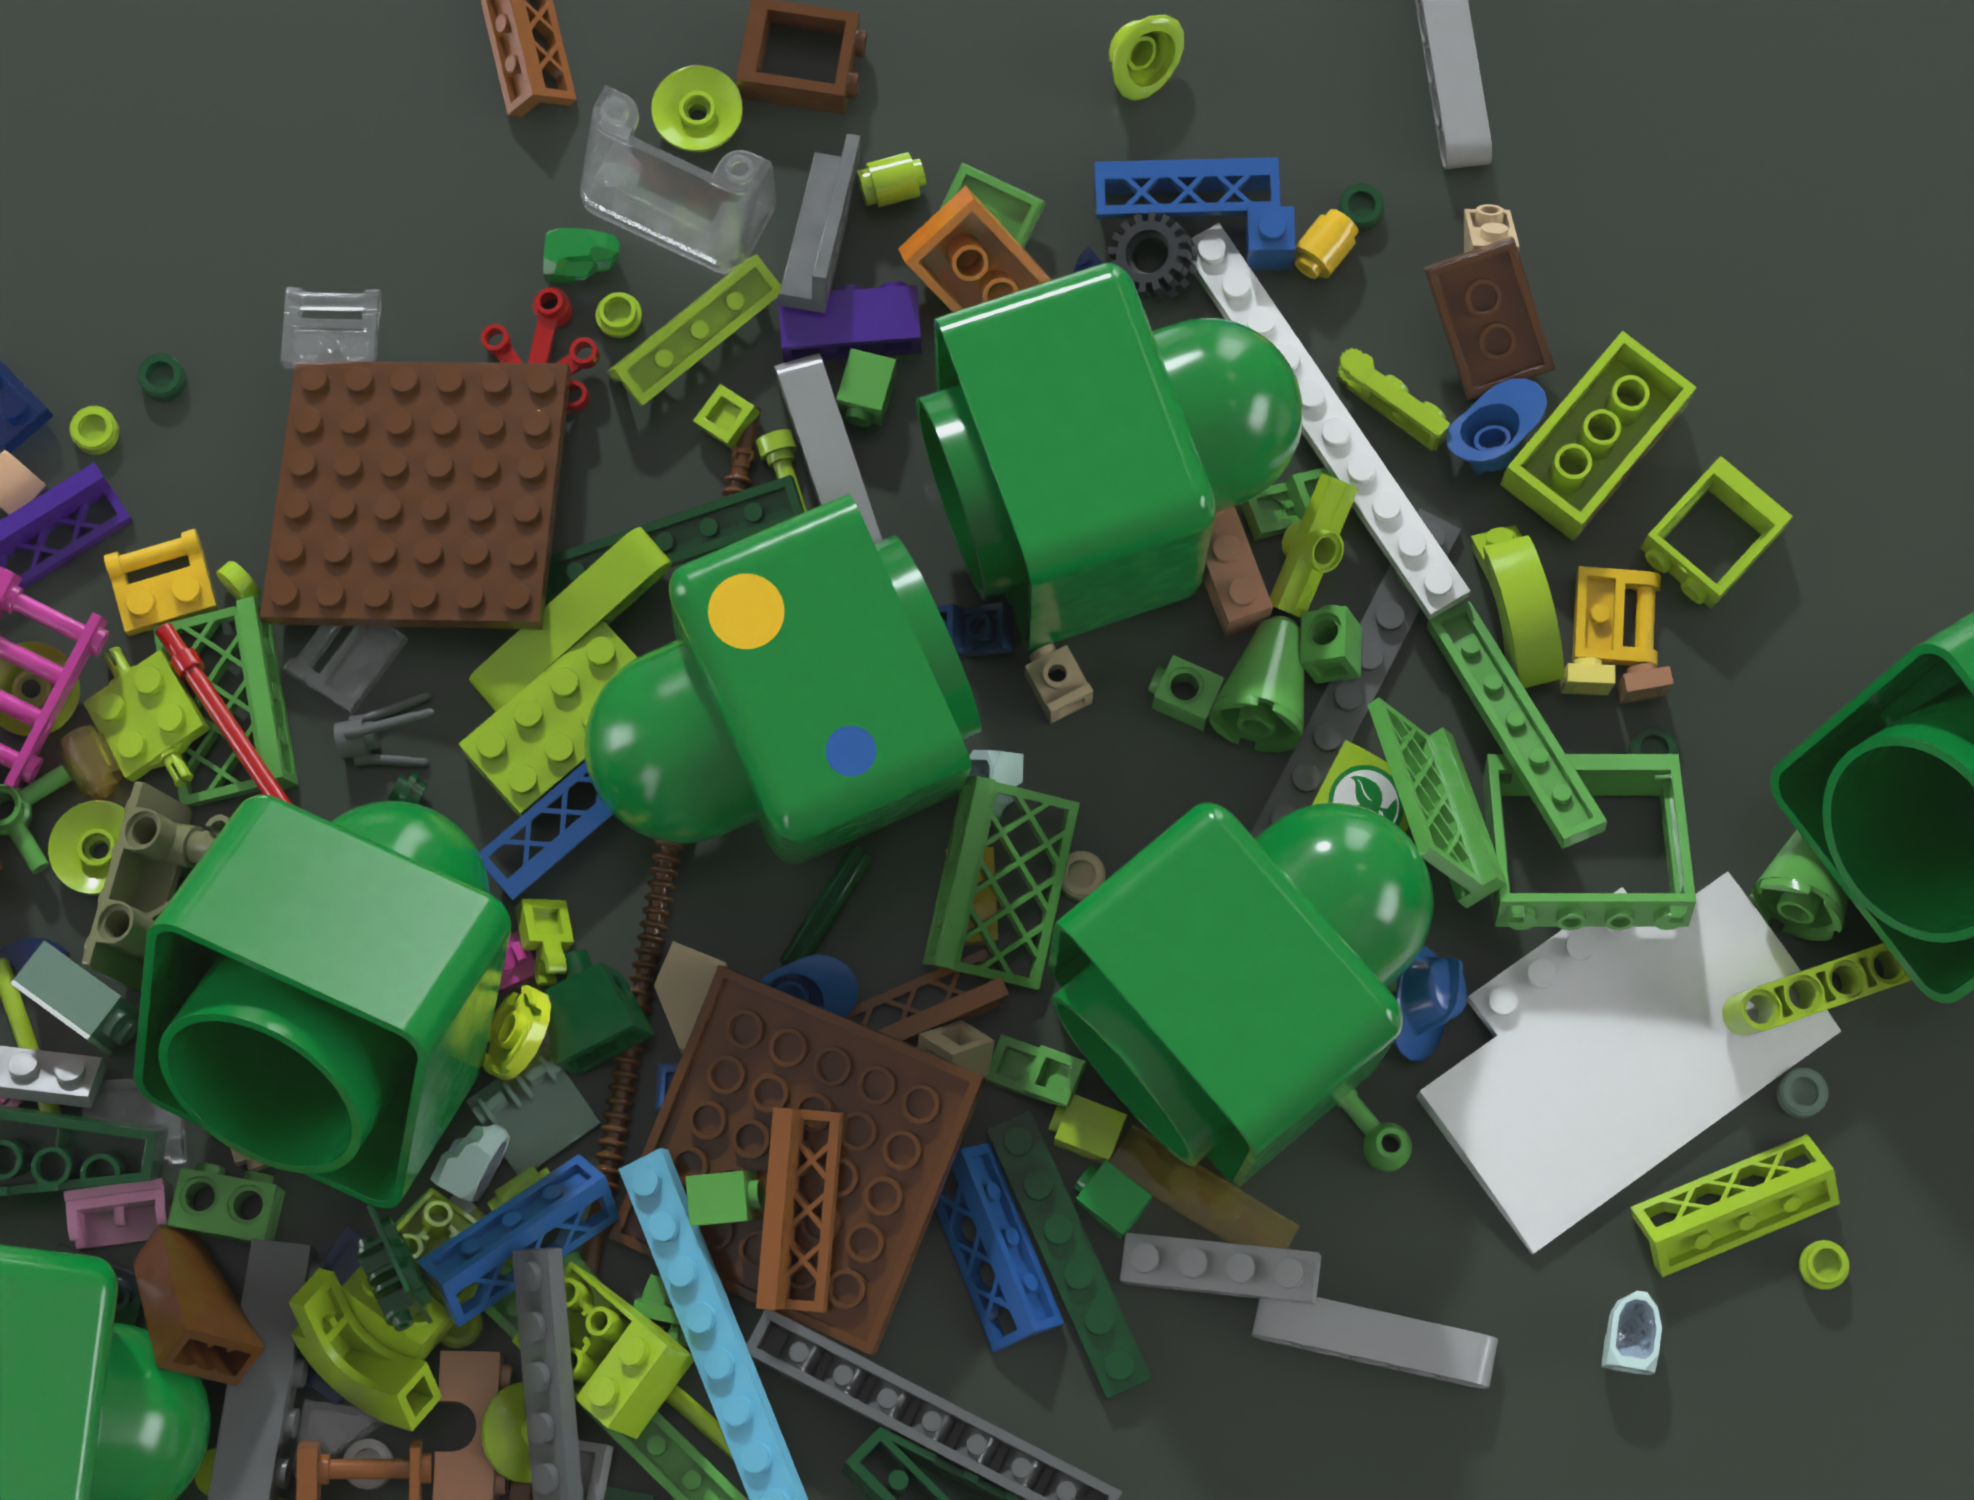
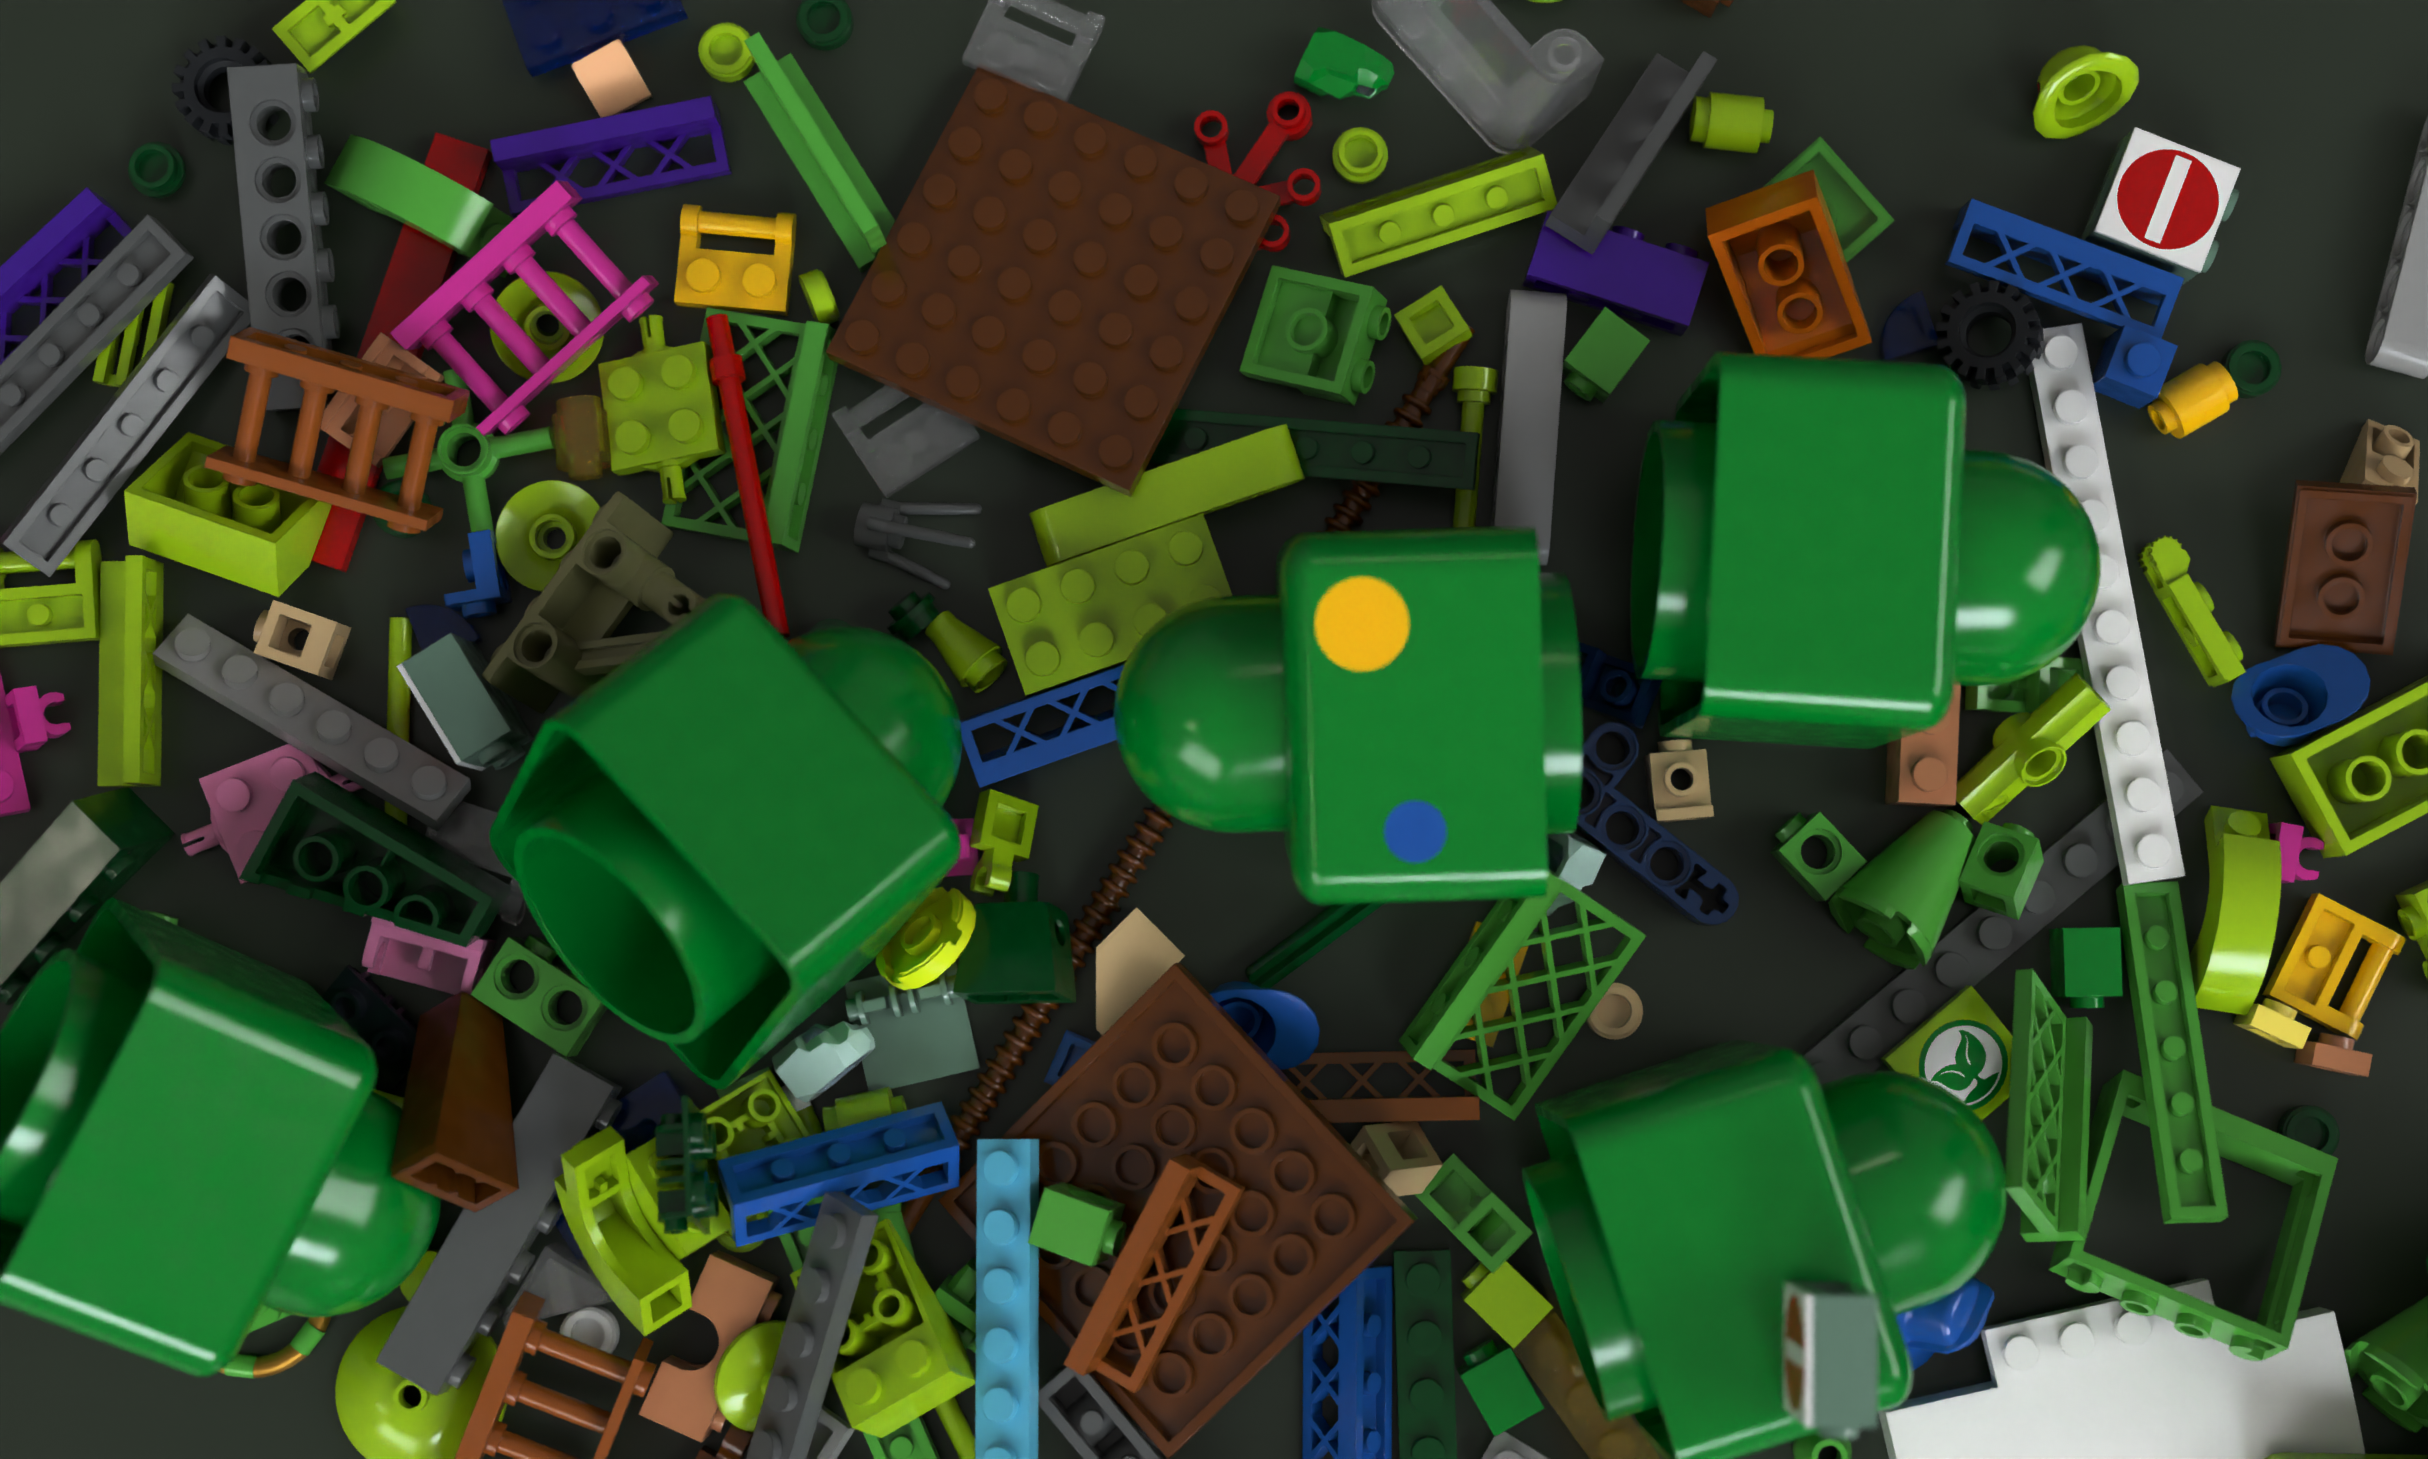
camera: 25 degrees right, 10 degrees up
none -> blue bracket [444,529,512,618]
none -> bright green fence [743,32,895,273]
none -> lime cone [925,610,1008,693]
none -> bright green plate [1239,265,1391,406]
none -> dark blue beam [1575,722,1739,926]
none -> sand green piece [1783,1282,1878,1439]
none -> green brick [2049,927,2123,1008]
none -> piece [2081,127,2241,285]
none -> dark pink tile [2269,822,2324,884]

